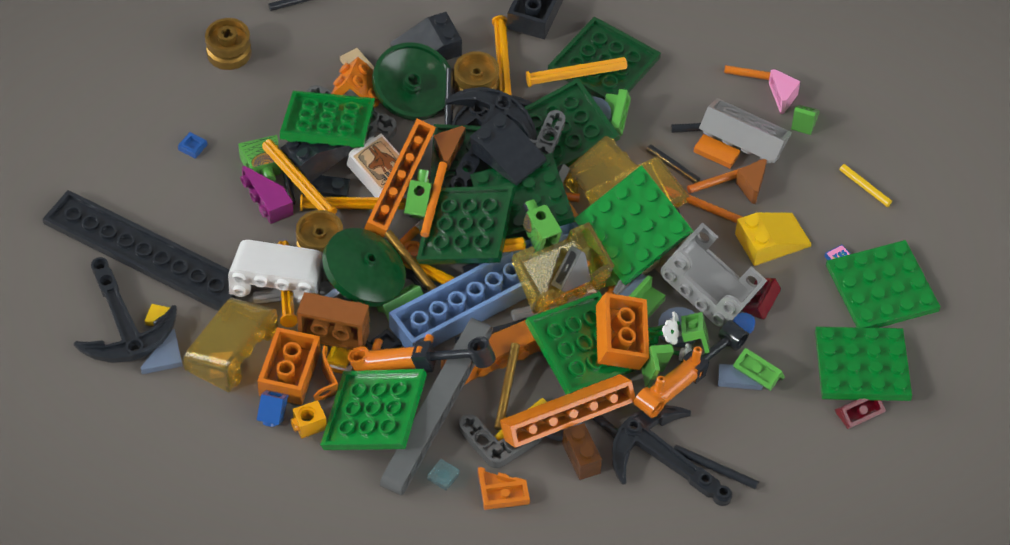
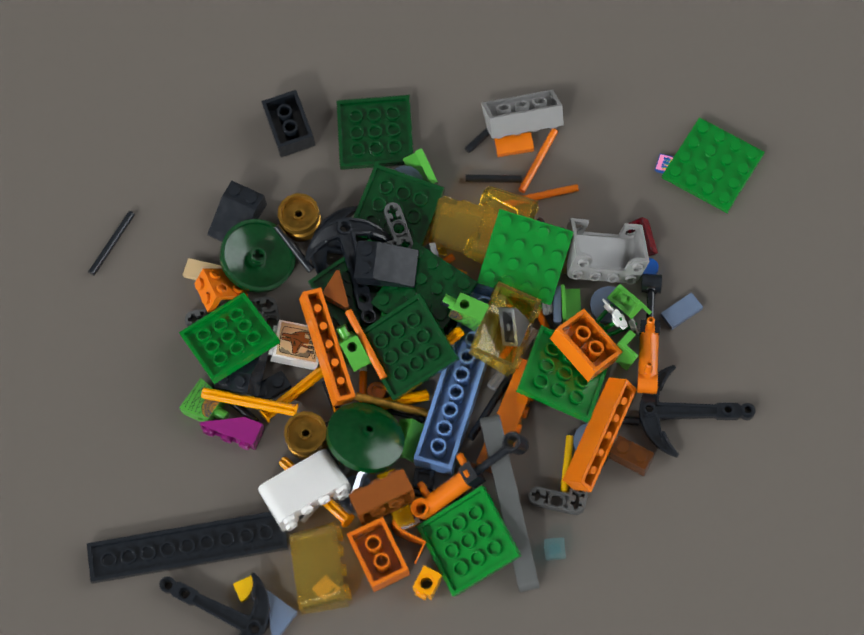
camera: 30 degrees left, 15 degrees up
blue tile [178,132,207,159] -> none
pearl gold wheel [205,18,252,70] -> none
blue brick [257,390,288,427] -> none
orange wing [478,467,530,510] -> none
light orange axle [492,15,512,95] -> none
pearl gold bar [494,343,520,430] -> none
light orange axle [526,57,627,87] -> none
black bar [674,444,759,490] -> none
orange bar [724,65,770,80] -> none
bright green panel [733,348,785,391] -> none
yellow slope [735,213,812,266] -> none
dark orange slope [736,159,767,204] -> none
bright pink slope [769,69,800,114] -> none
bright green slope [791,105,820,135] -> none
green plate [815,327,912,401] -> none
dark red slope [834,399,886,429] -> none
yellow bar [839,164,892,207] -> none

